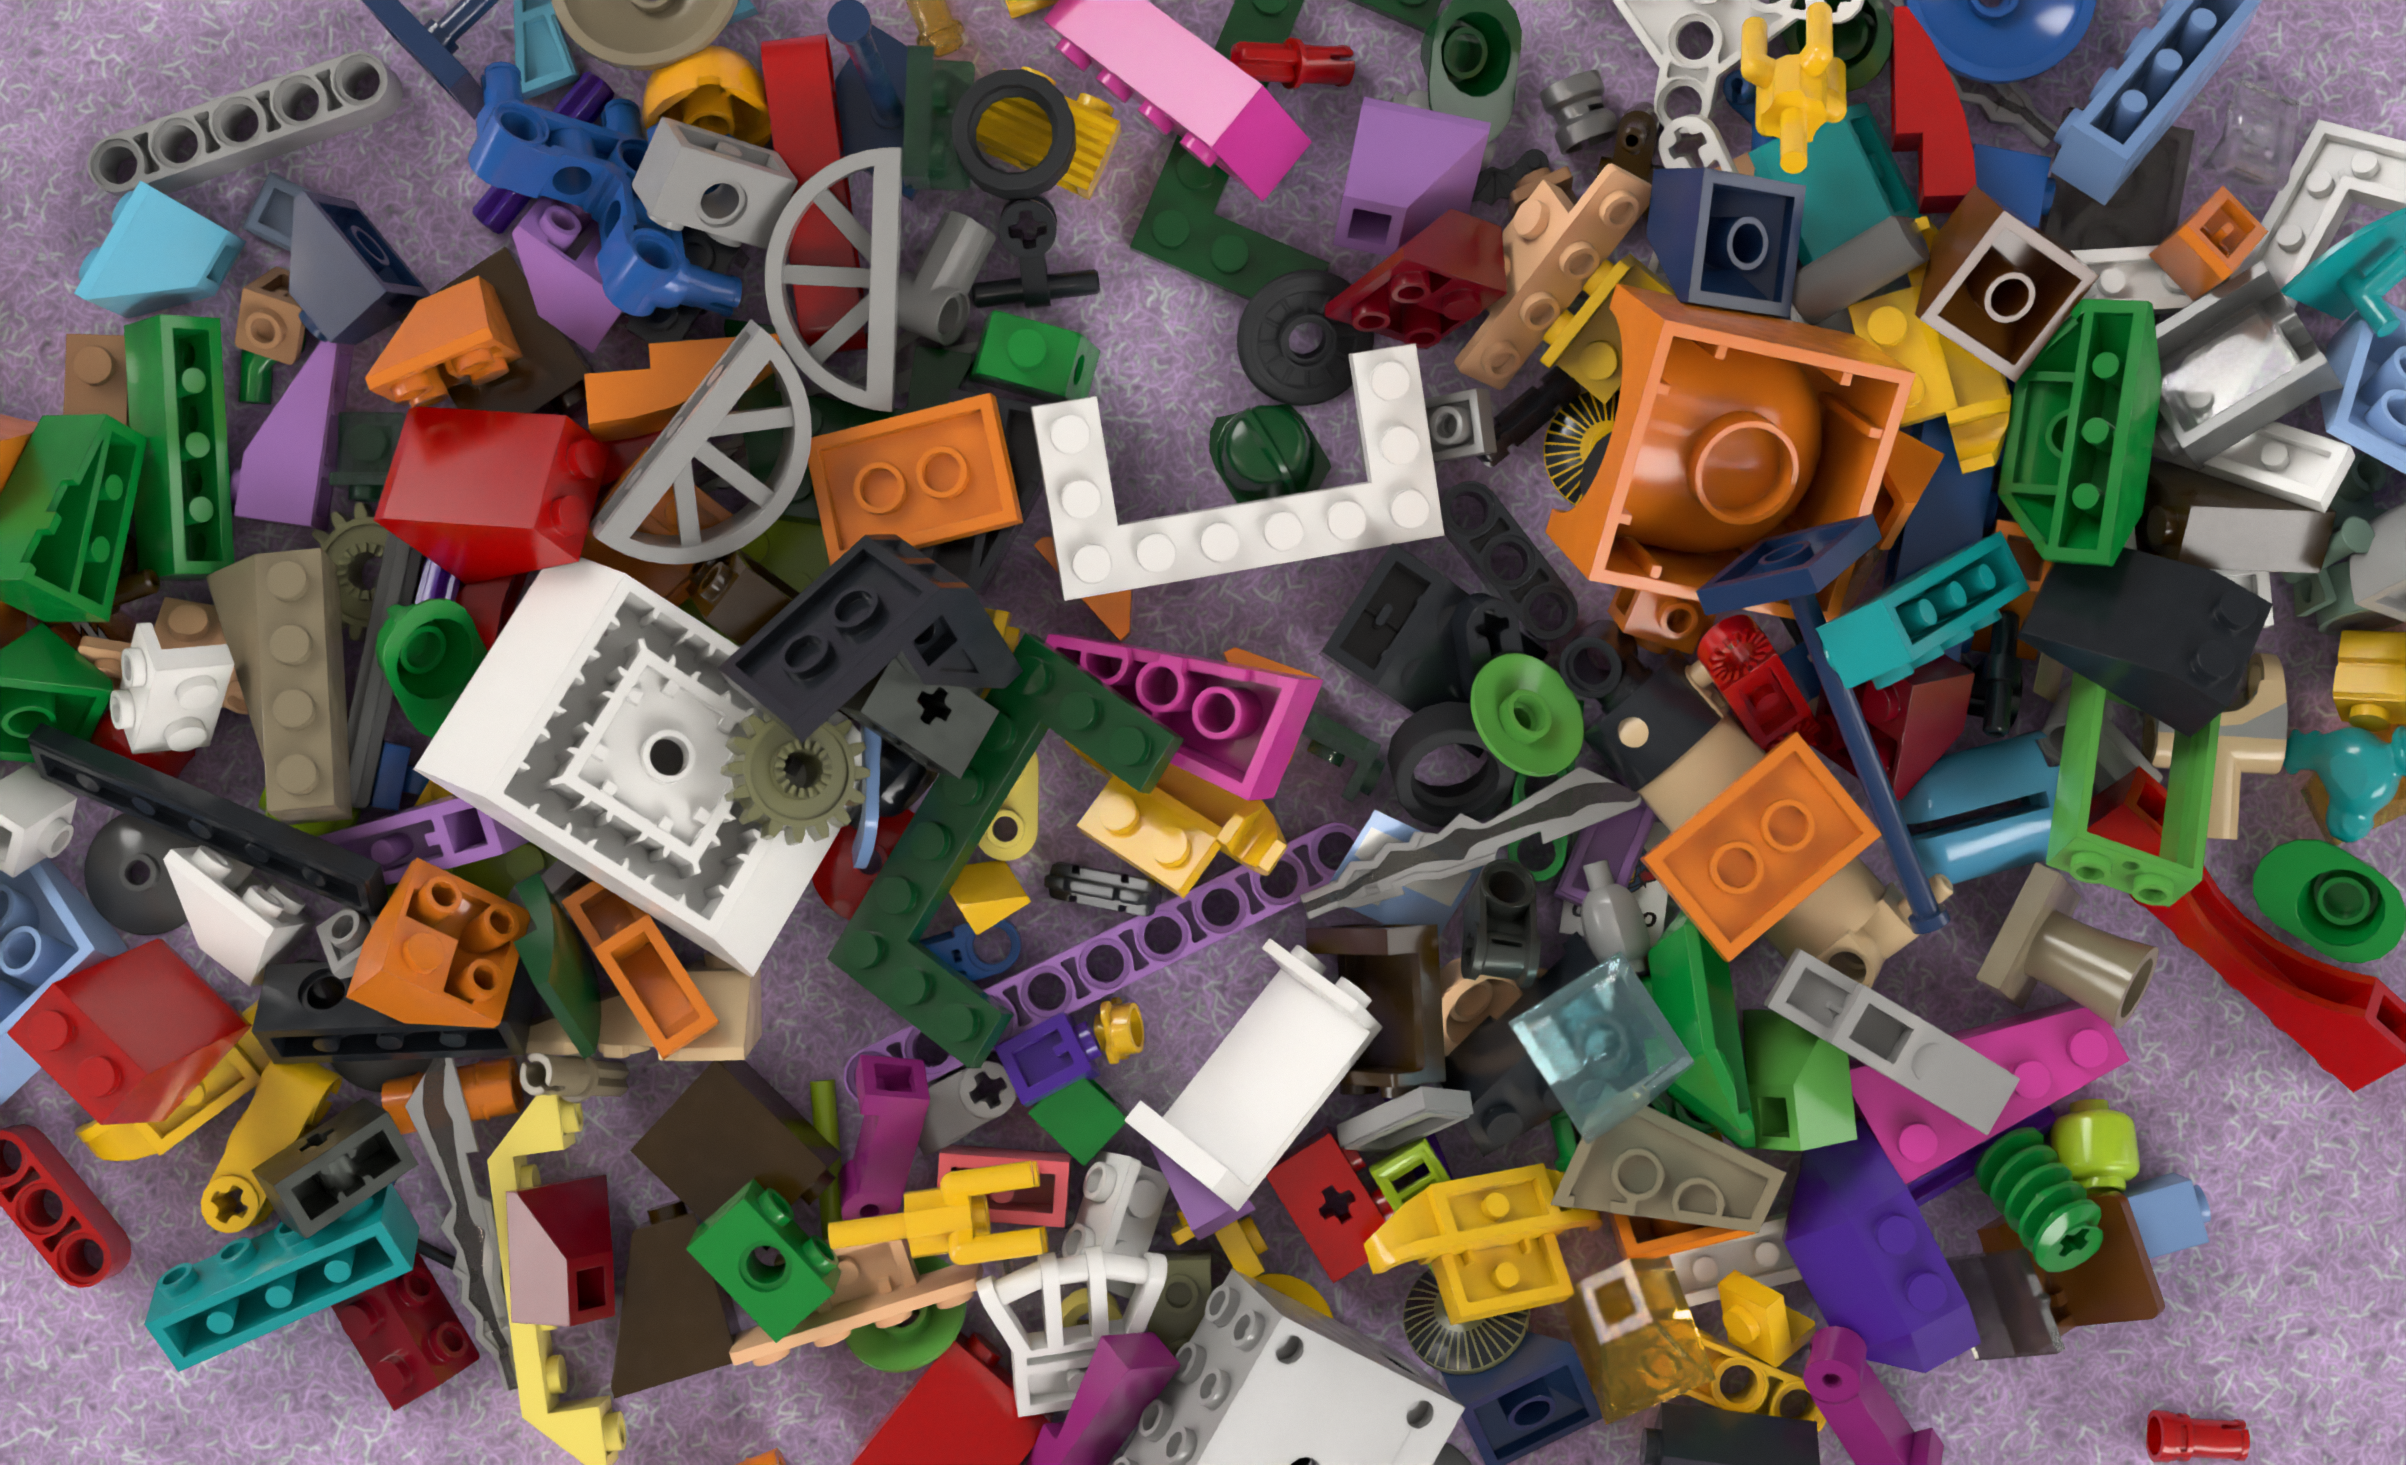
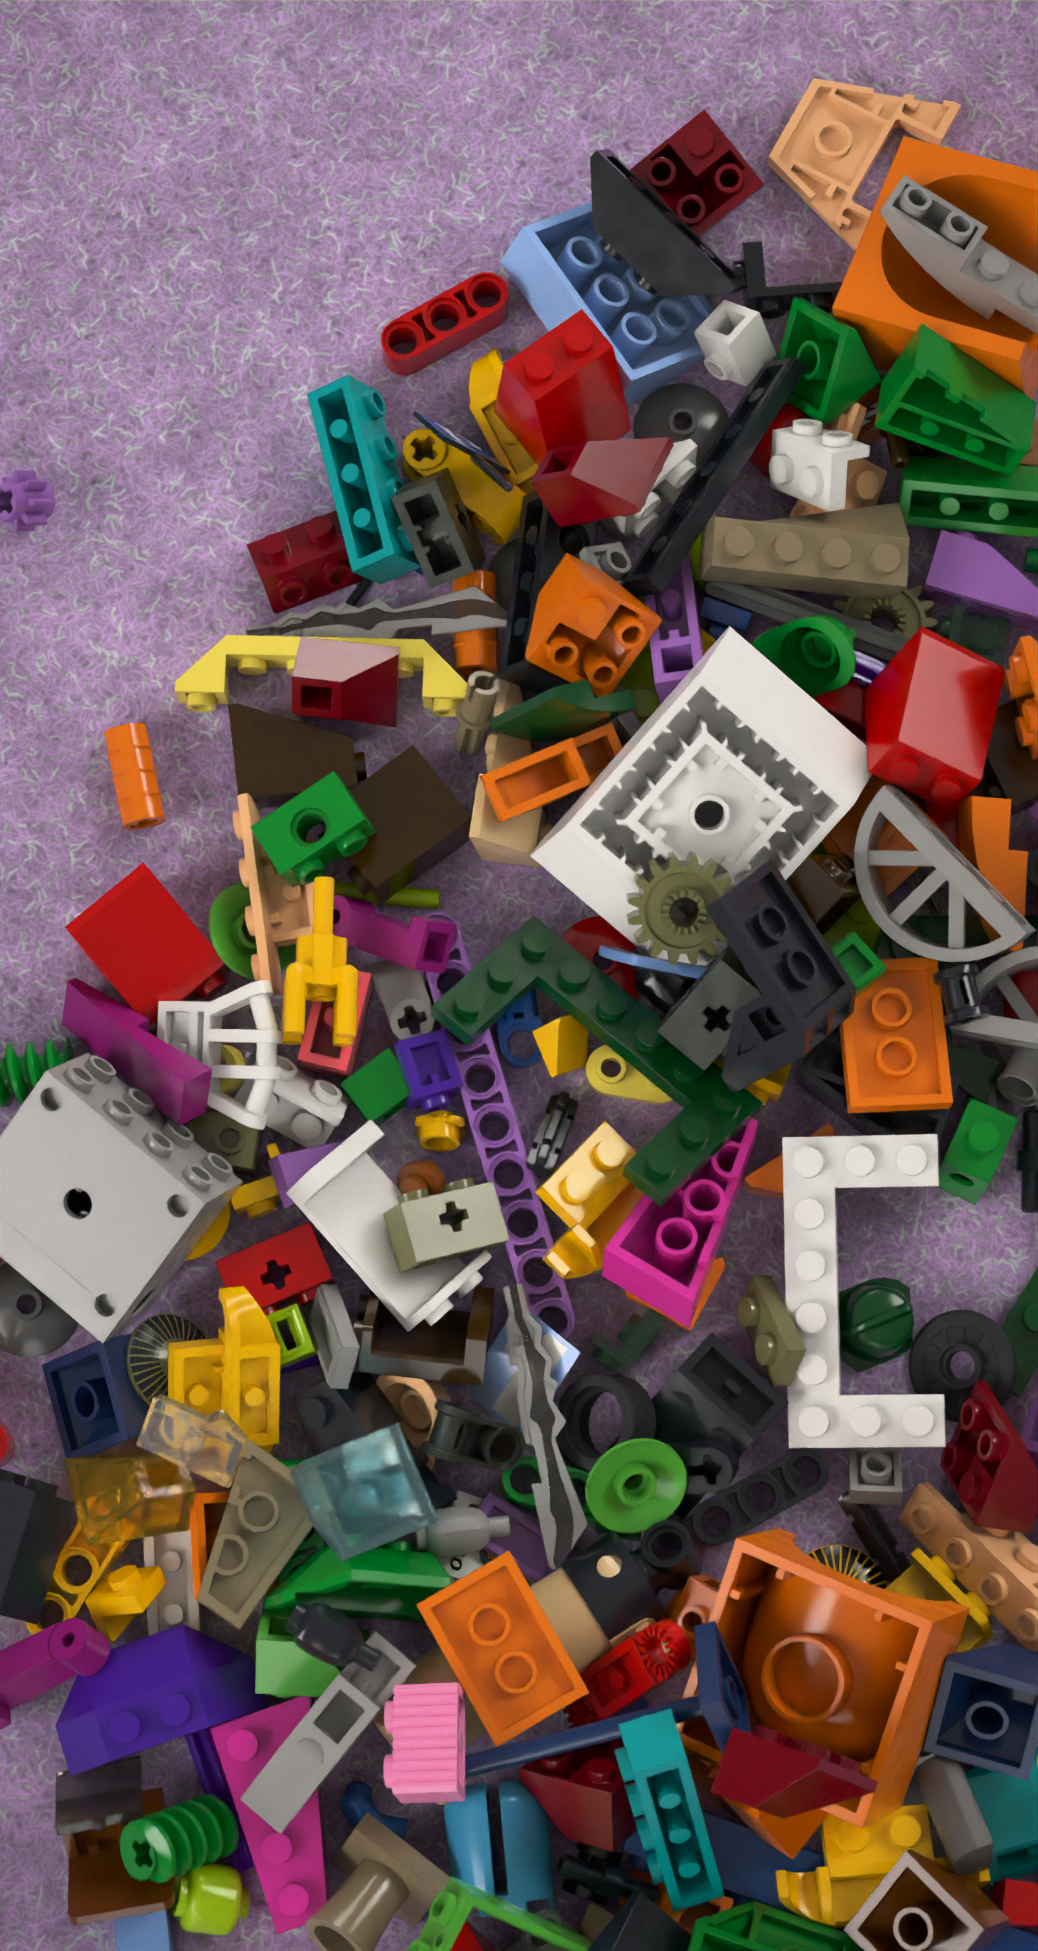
camera: 100 degrees right, 10 degrees down
none -> clear slope [136,1394,249,1488]
none -> black plant [285,1601,382,1672]
none -> blue arm [340,1781,408,1841]
none -> brick [383,1178,510,1273]
none -> bright pink brick [383,1682,466,1804]
none -> dark orange plate [397,1160,446,1196]
none -> black piece [413,411,513,492]
none -> dark red slope [530,437,674,527]
none -> dark red slope [710,1724,878,1819]
none -> olive plate [737,1276,807,1386]
none -> green tile [831,931,887,998]
none -> black bush [933,964,990,1026]

